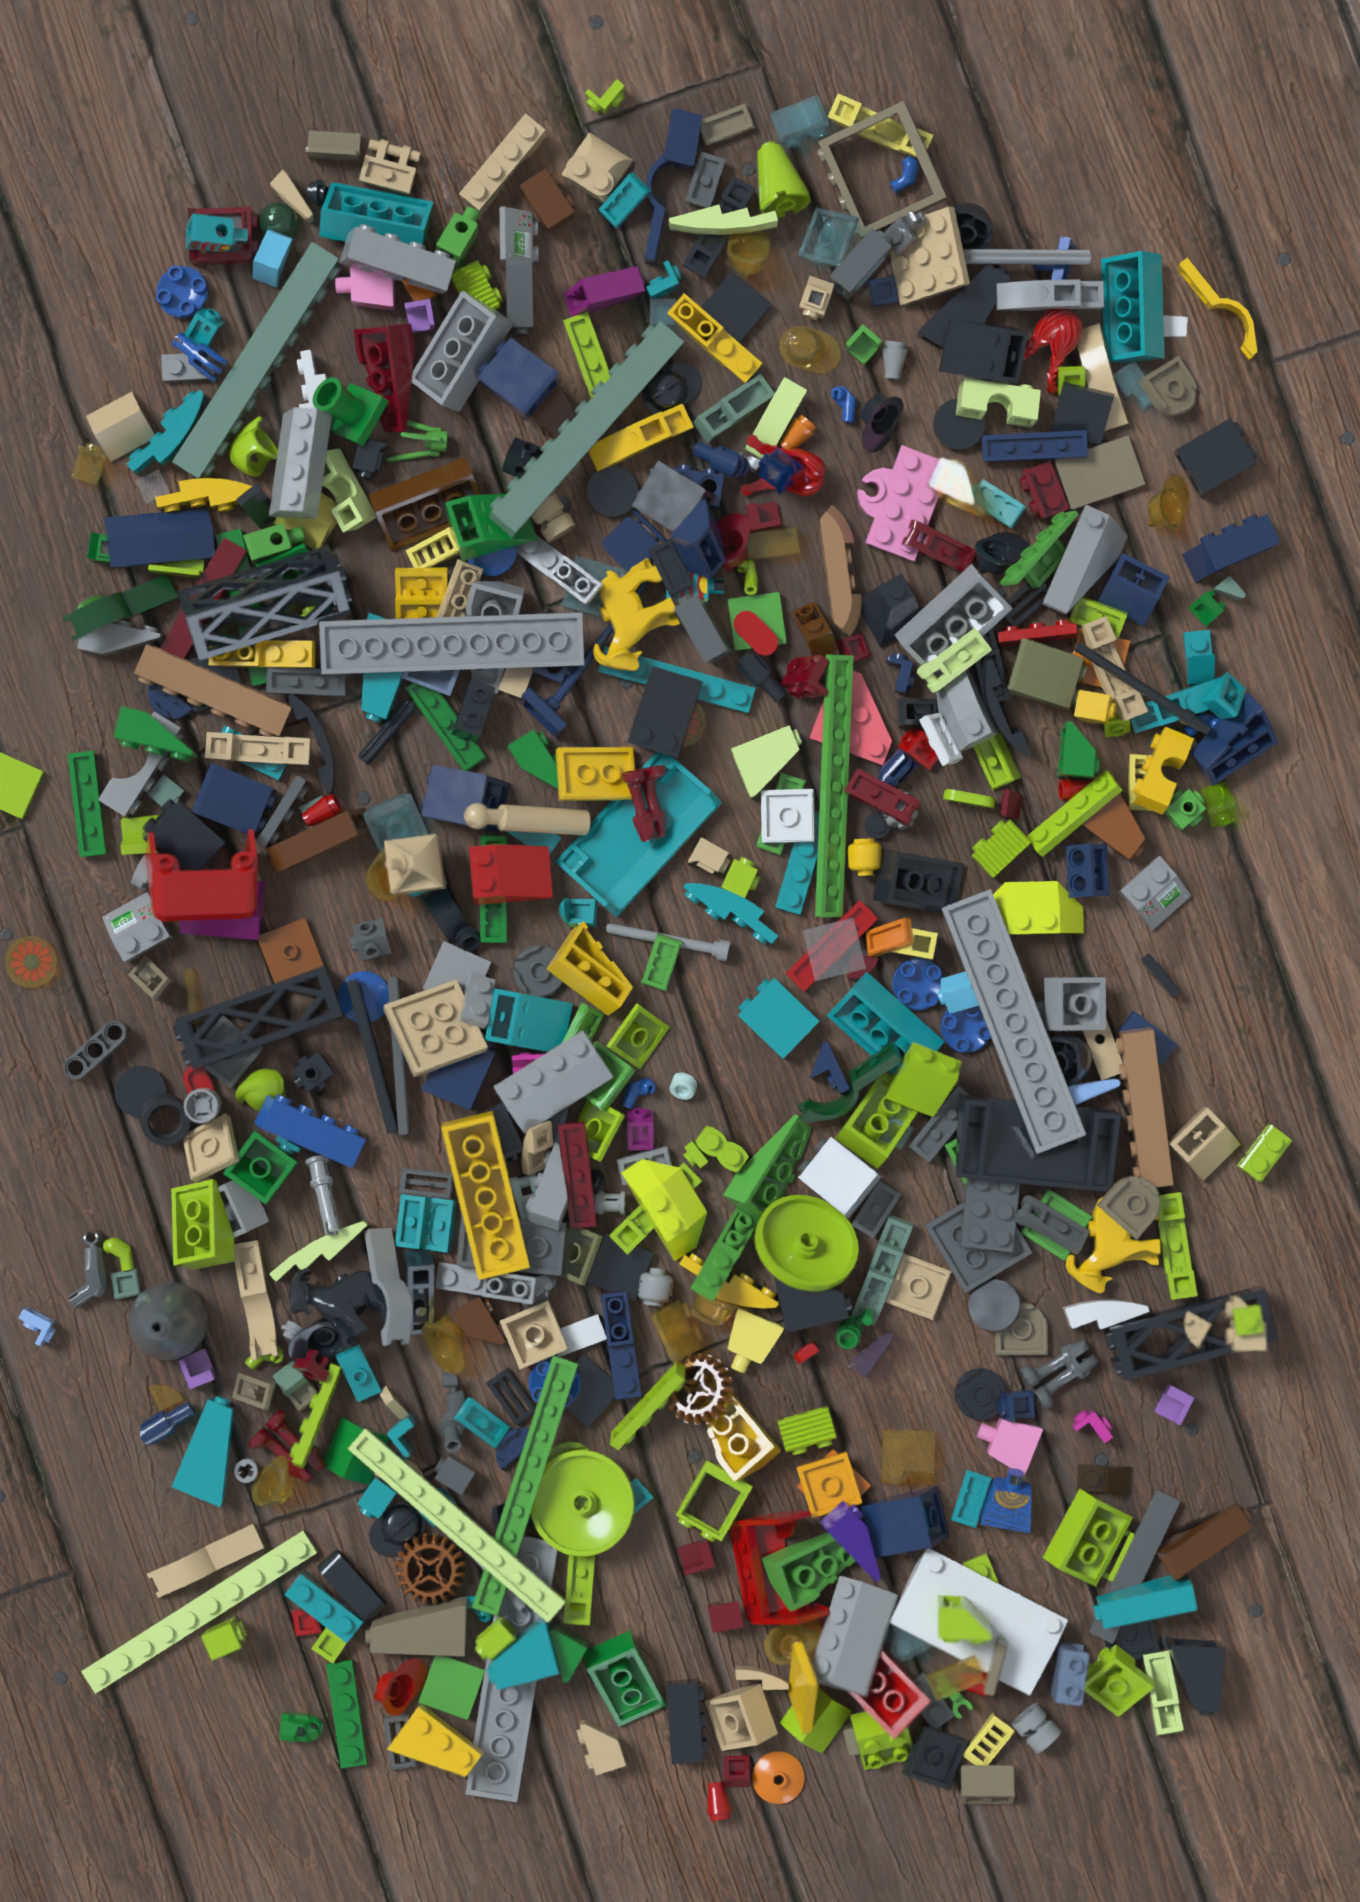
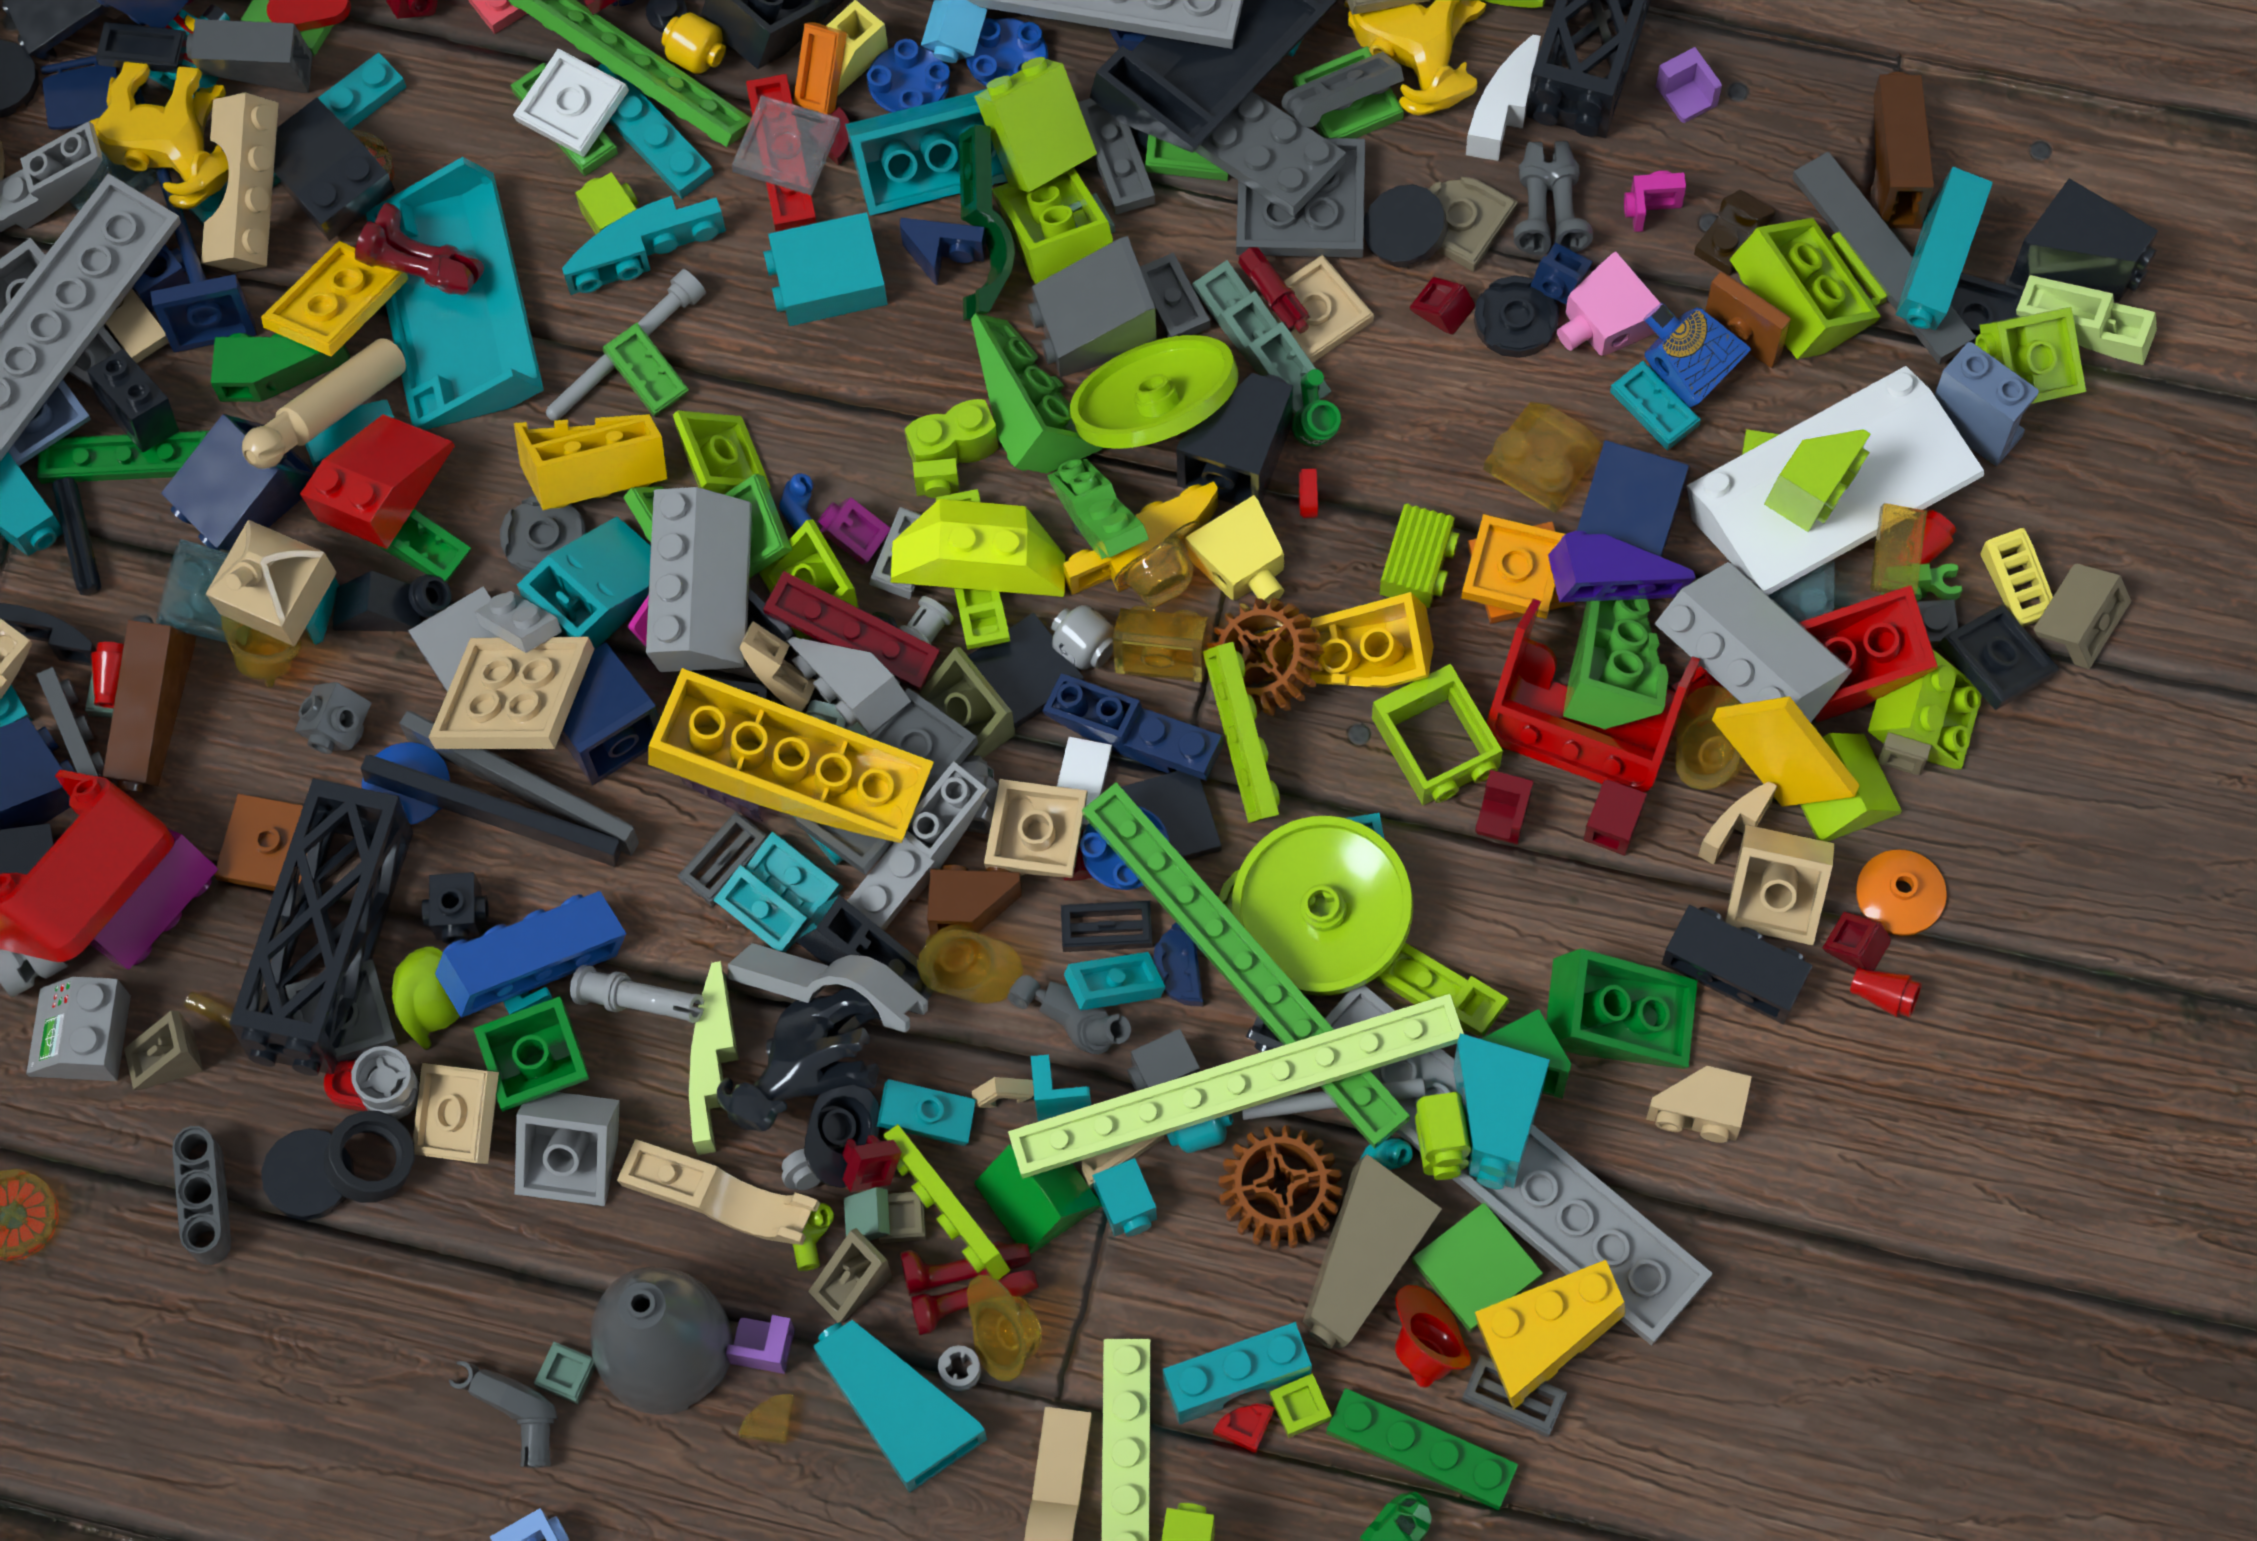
camera: 55 degrees left, 20 degrees down
lime arm [103,1237,135,1271] -> none
dark blue arm [140,1400,196,1445] -> none
lime slope [171,1179,235,1270] -> none
black beam [317,1549,387,1623] -> none
black piece [369,1500,427,1557] -> none
teal plate [559,898,598,927] -> none
light aqua tile [670,1072,697,1100] -> none
tan window [687,838,730,874] -> none
yellowish green slope [731,725,802,799] -> none
black arm [737,649,787,703] -> none
clear purple slope [847,1330,895,1377] -> none
dark tan tile [983,1637,1008,1696] -> none
light grey wheel [1012,1703,1061,1754] -> none
none -> tan arch [201,92,279,272]
none -> dark red piece [1238,247,1311,334]
none -> dark red slope [1409,277,1475,335]
none -> dark orange plate [1705,271,1791,369]

